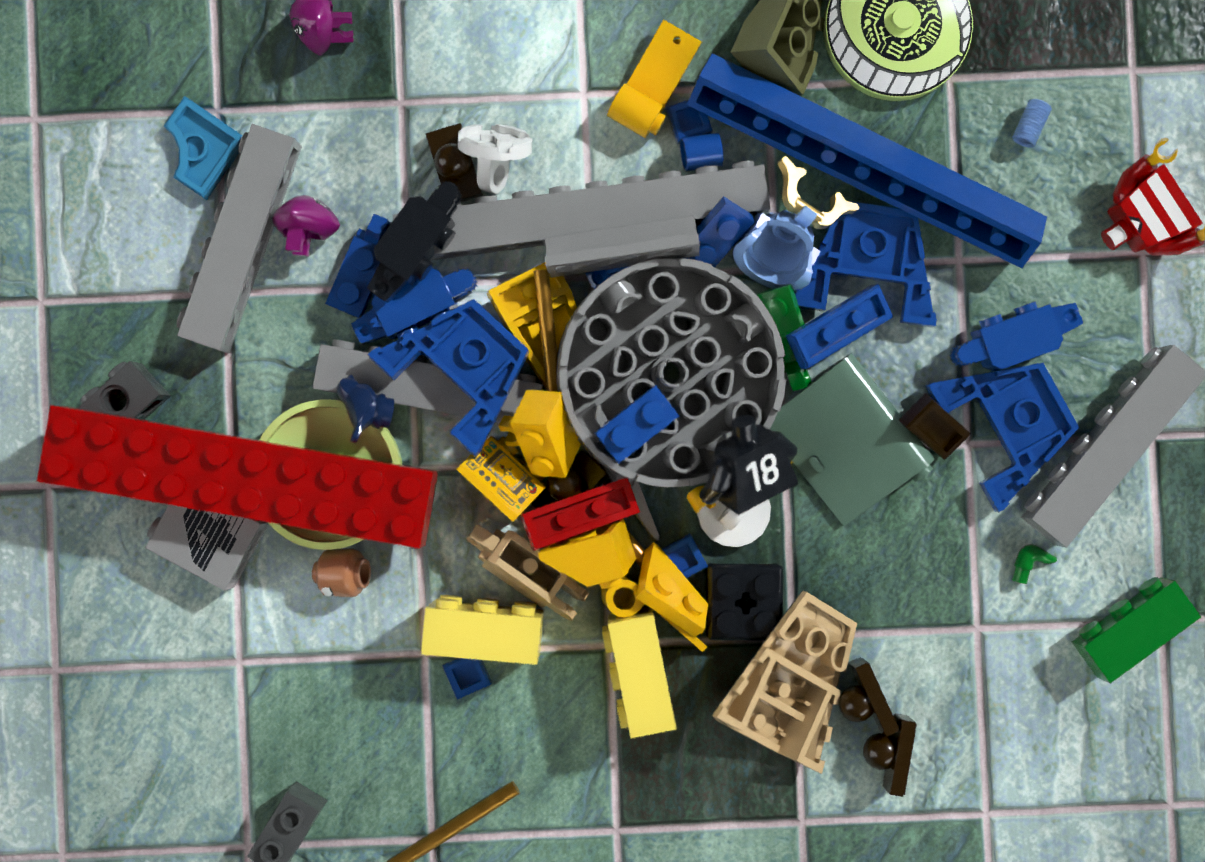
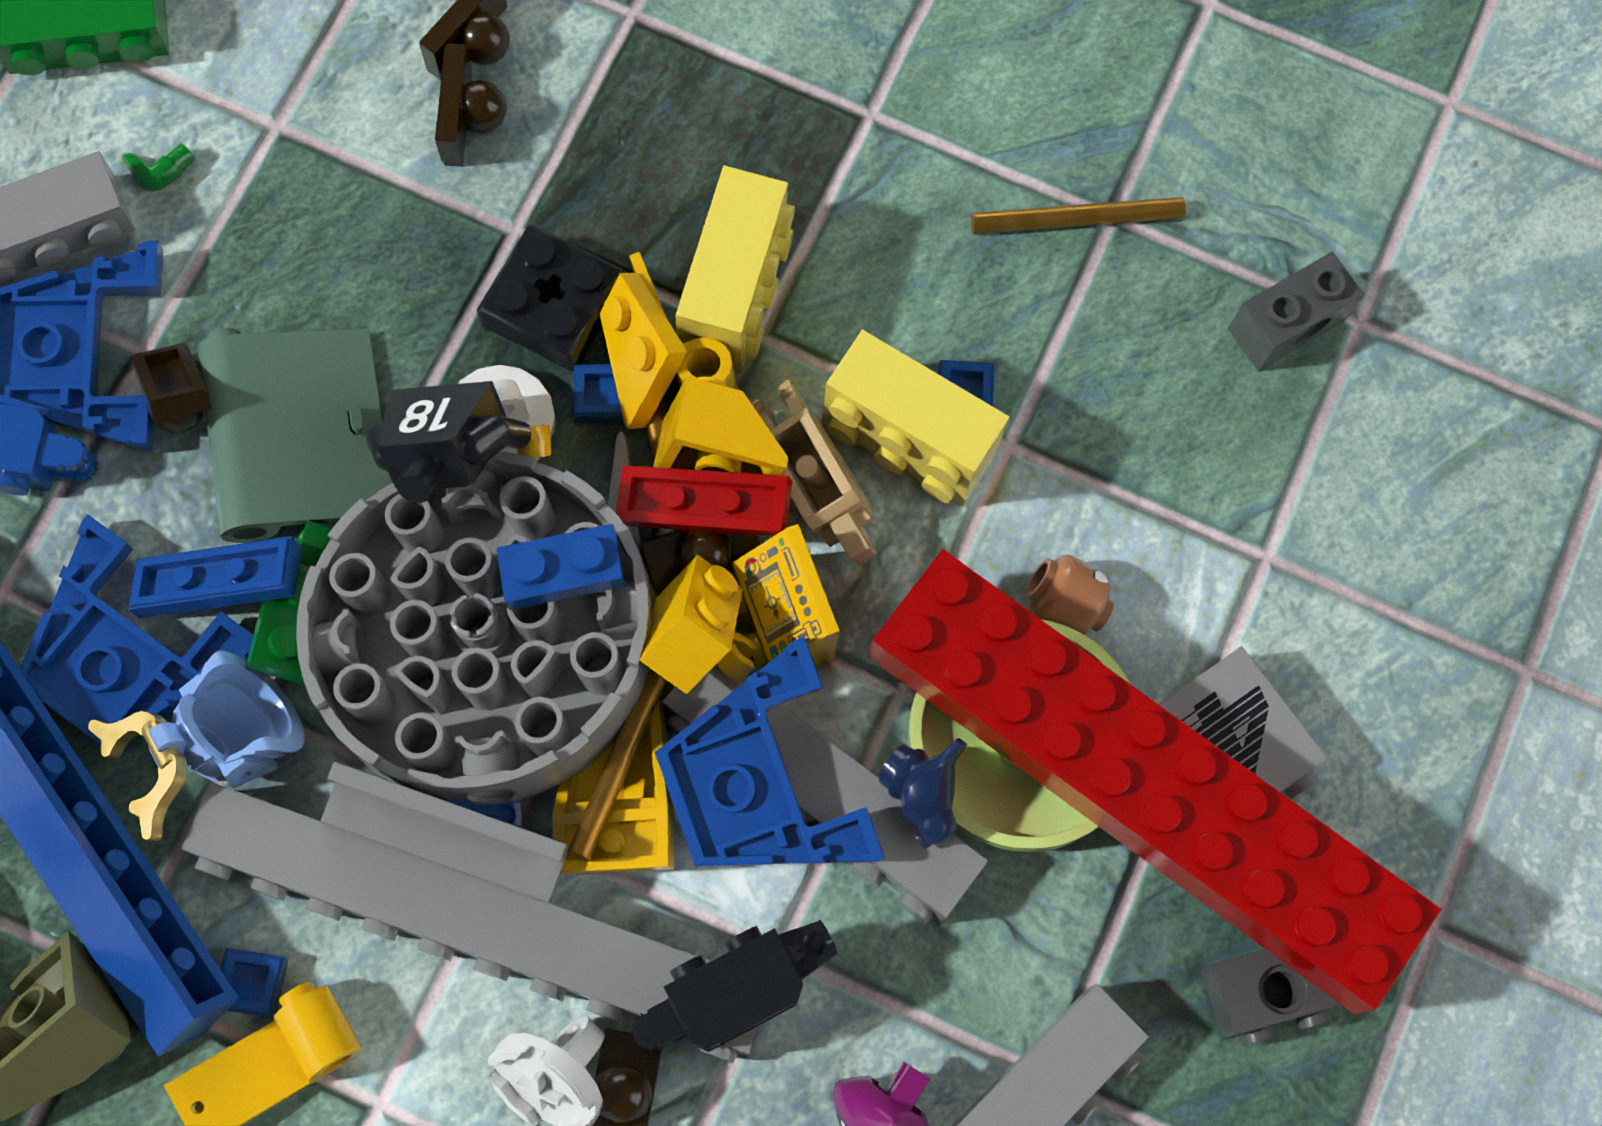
camera: 155 degrees left, 15 degrees down
blue hinge [325,214,391,318] -> none
blue hinge [351,268,478,345] -> none
blue beam [680,133,724,172] -> none
blue plate [686,196,755,267] -> none
tan wedge [712,591,857,774] -> none

